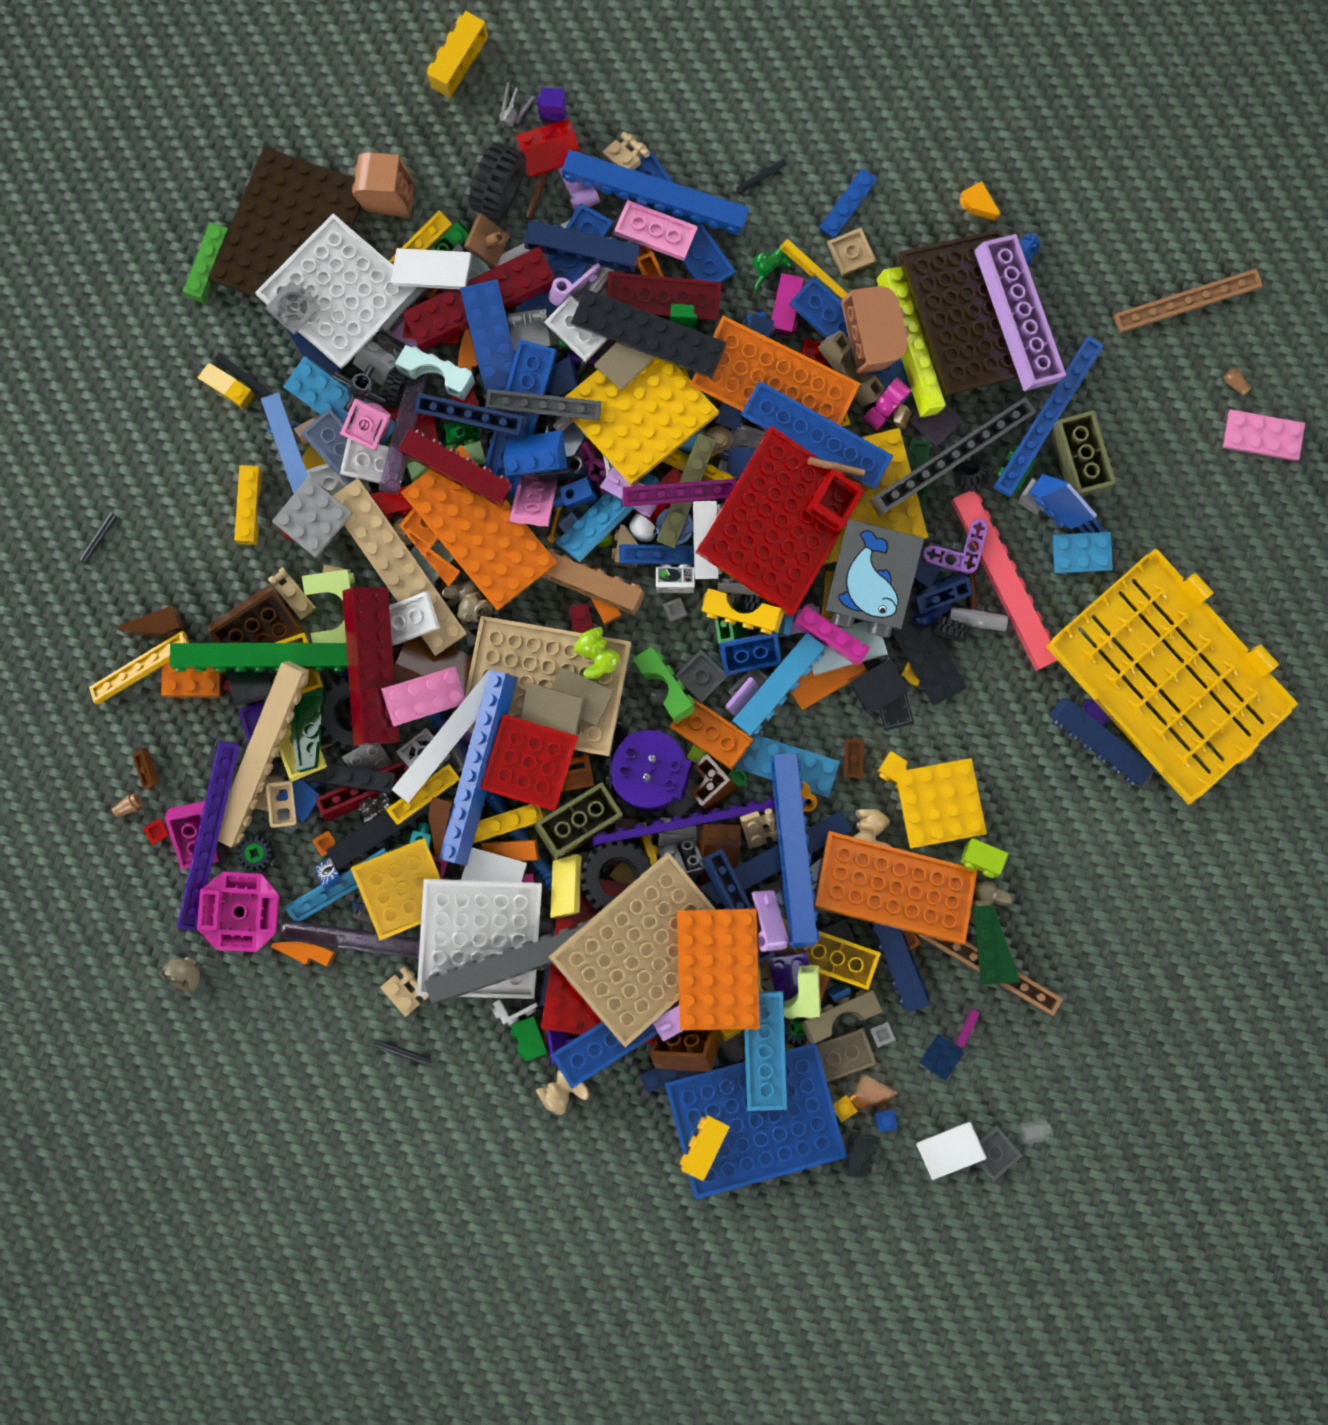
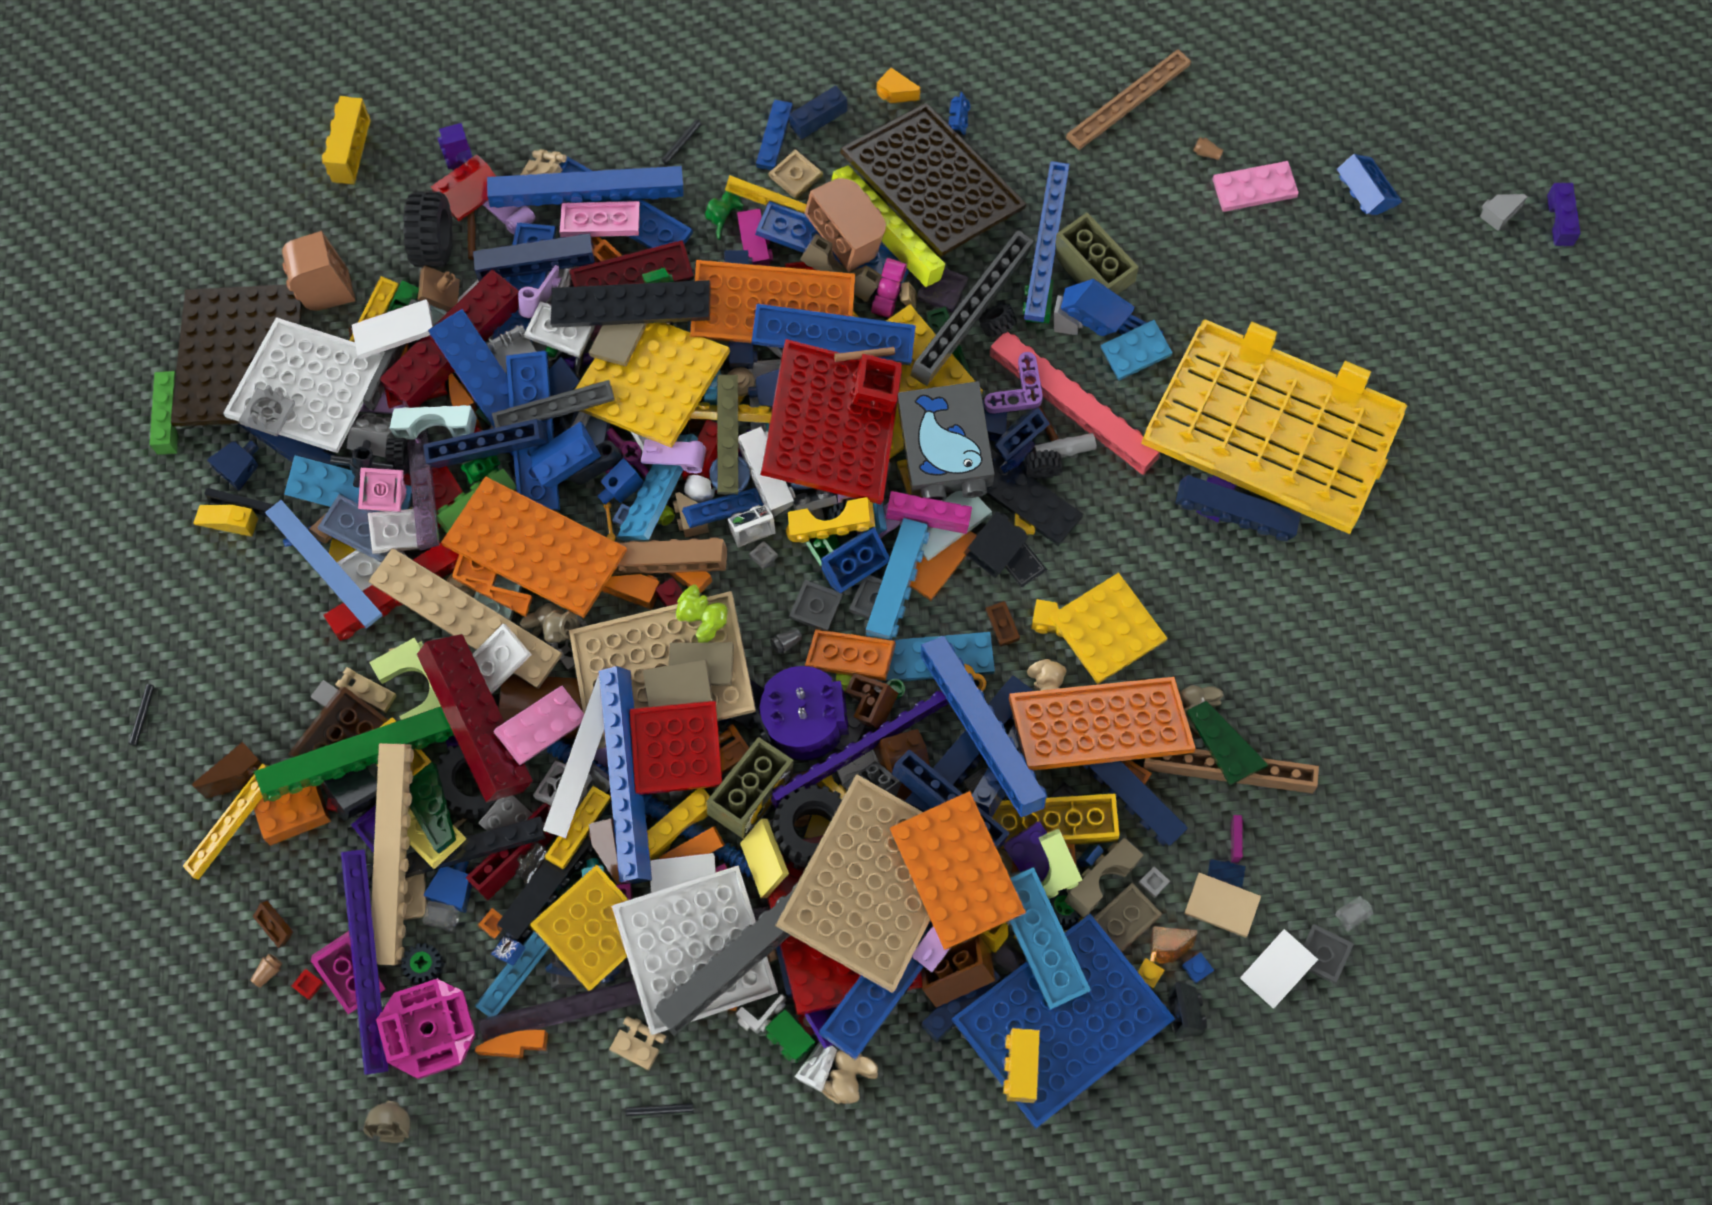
camera: 20 degrees left, 15 degrees down
yellow arch [234,465,263,545] -> none
tan piece [266,781,296,827] -> none
light grey plate [272,477,353,558] -> none
dark red brick [398,429,512,508] -> none
light grey plant [500,82,535,127] -> none
bright pink plate [510,474,558,526] -> none
magenta tile [622,478,736,507] -> none
bright green arch [633,646,695,724] -> none
lavender slope [726,677,760,716] -> none
tan plate [740,809,778,849] -> none
lavender door [752,890,789,952] -> none
lime slope [961,838,1009,878] -> none
lavender brick [974,234,1066,391] -> none
none -> dark blue torso [207,440,259,491]
none -> light grey tile [310,680,338,707]
none -> orange slope [602,574,660,610]
none -> dark blue brick [789,85,847,140]
none -> white wing [795,1042,837,1092]
none -> tan tile [1184,873,1261,938]

